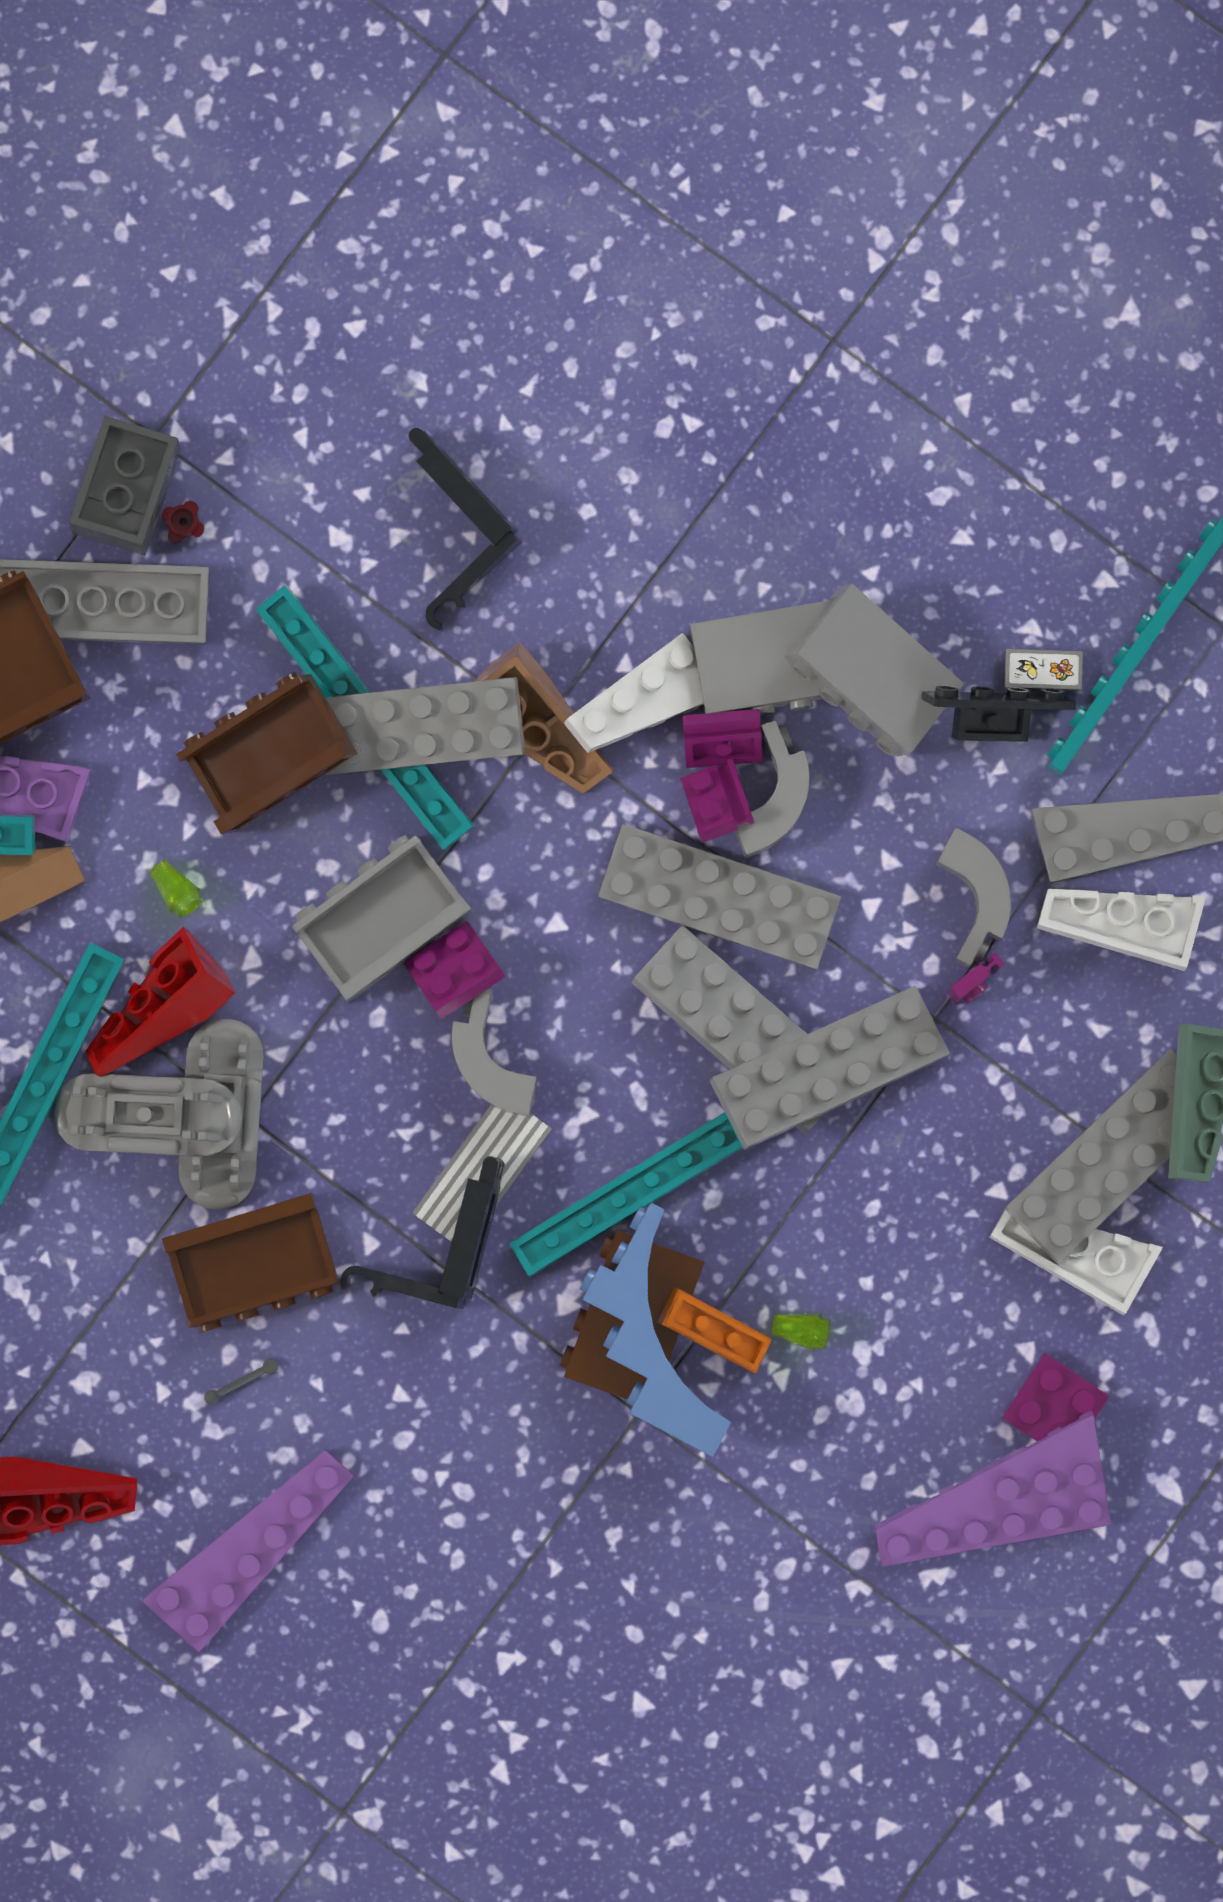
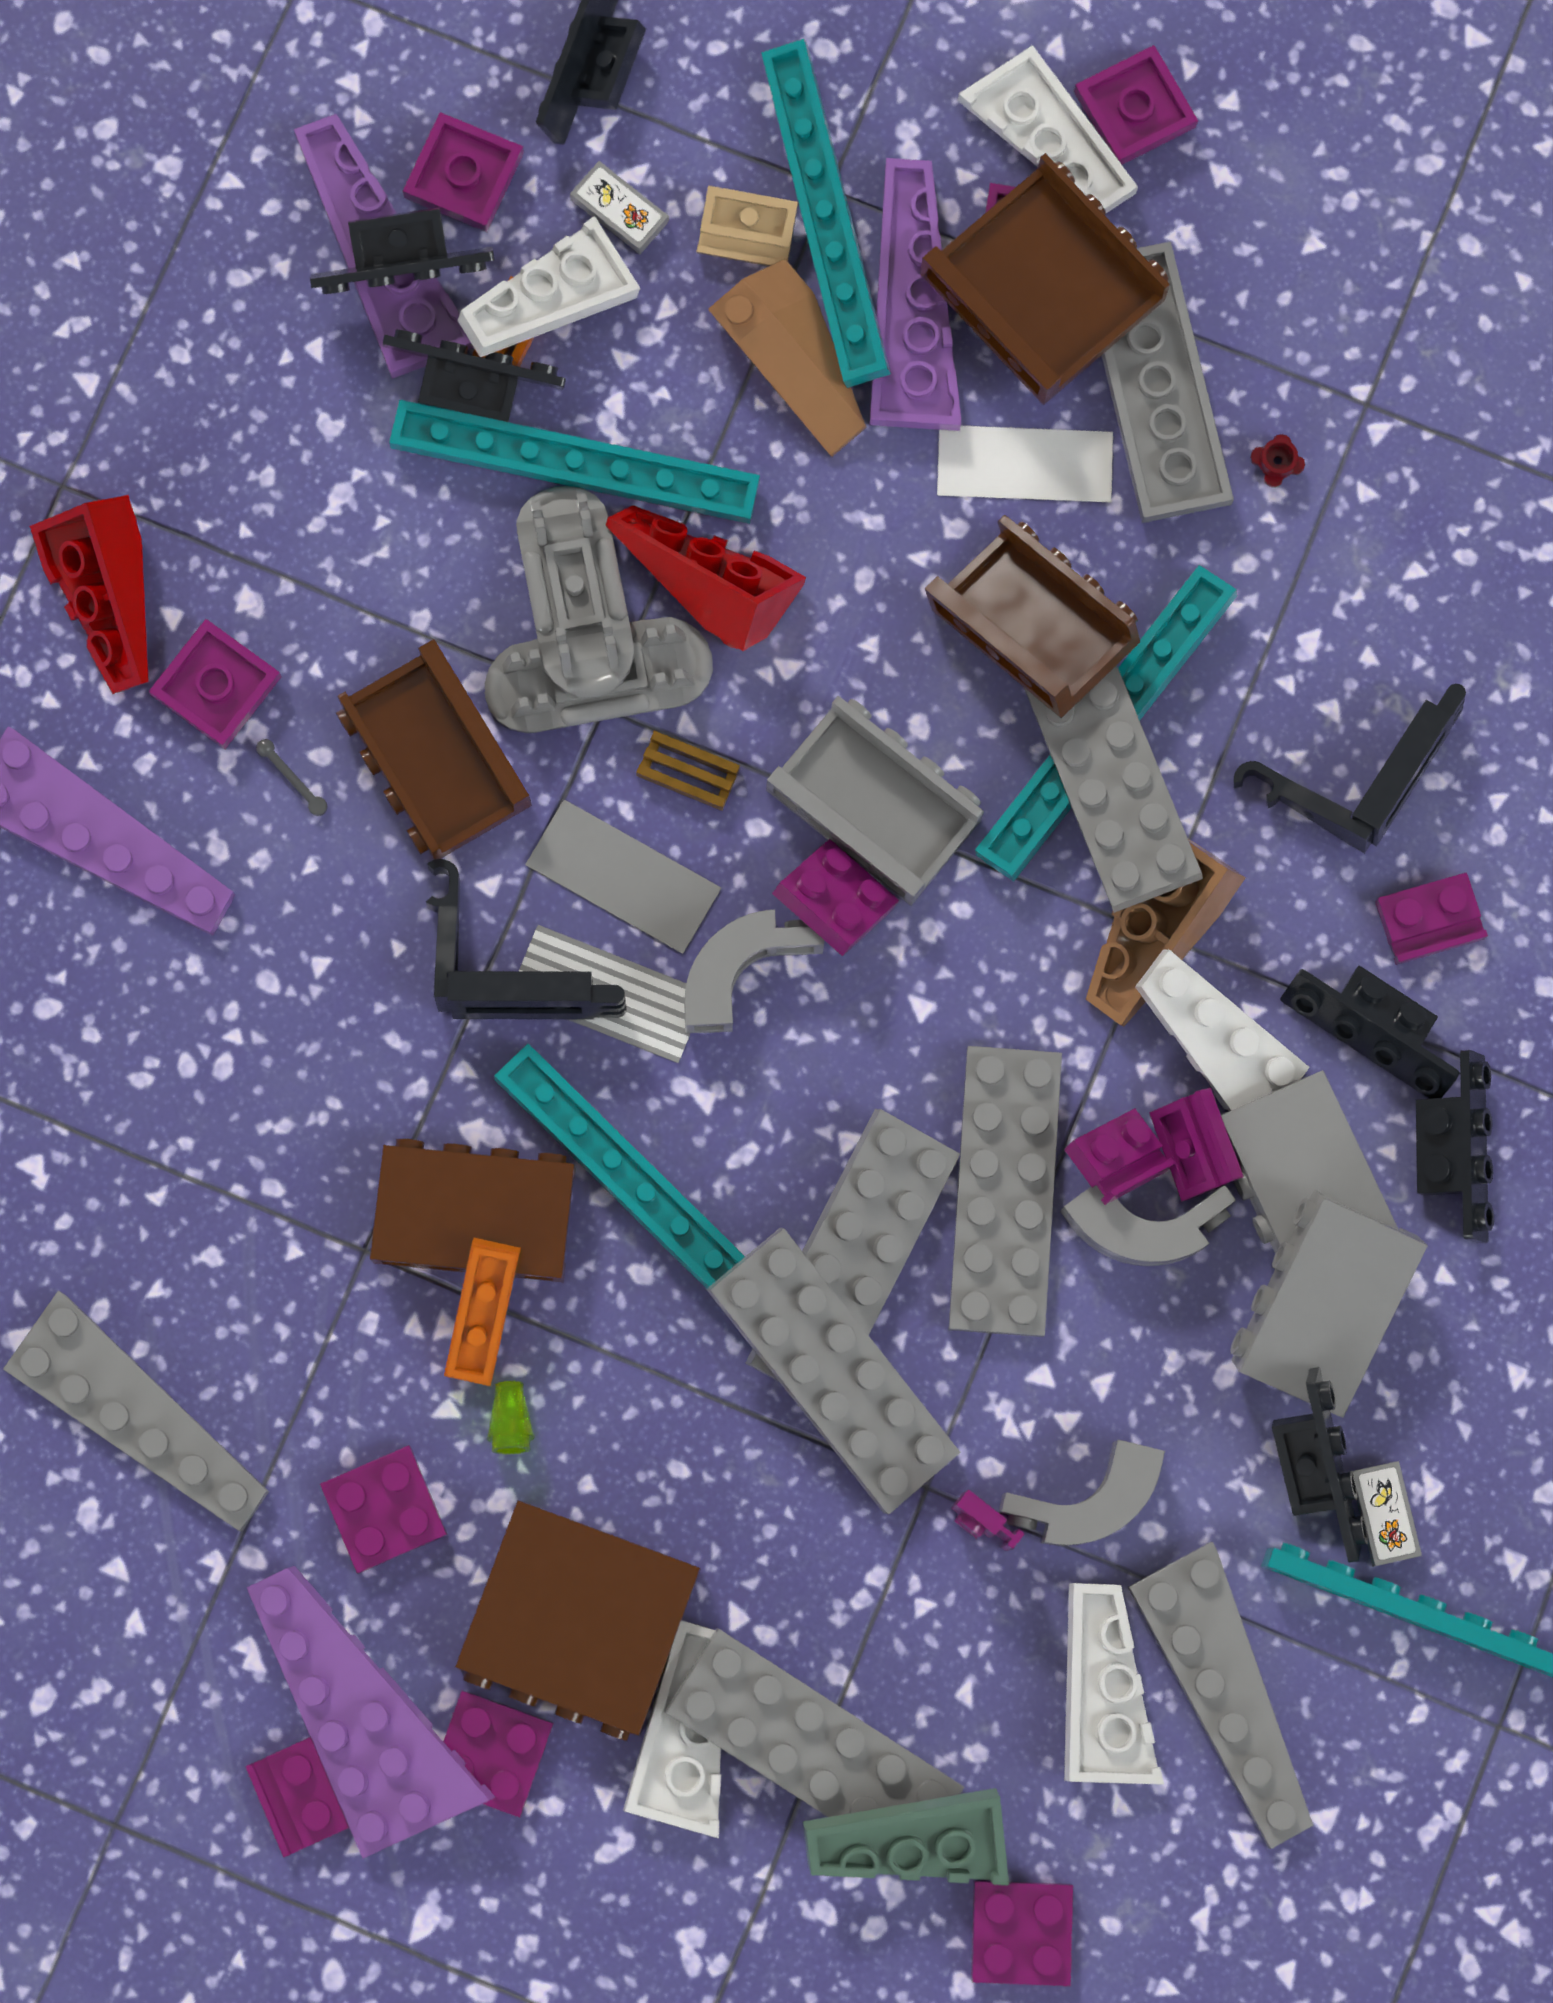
camera: 70 degrees right, 5 degrees down
dark grey piece [69,416,181,556] -> none
clear neon green cone [149,860,203,918] -> none
medium blue arch [580,1203,731,1457] -> none
none -> light grey wing [3,1291,269,1532]
none -> magenta plate [149,619,282,749]
none -> magenta plate [245,1737,349,1858]
none -> magenta plate [320,1445,448,1574]
none -> reddish brown panel [455,1500,701,1741]
none -> light grey sticker [525,799,721,954]
none -> pearl gold tile [636,730,740,811]
none -> white sticker [937,426,1113,502]
none -> black bracket [1280,965,1460,1099]
none -> magenta plate [1375,872,1488,965]
none -> black bracket [1416,1050,1494,1243]

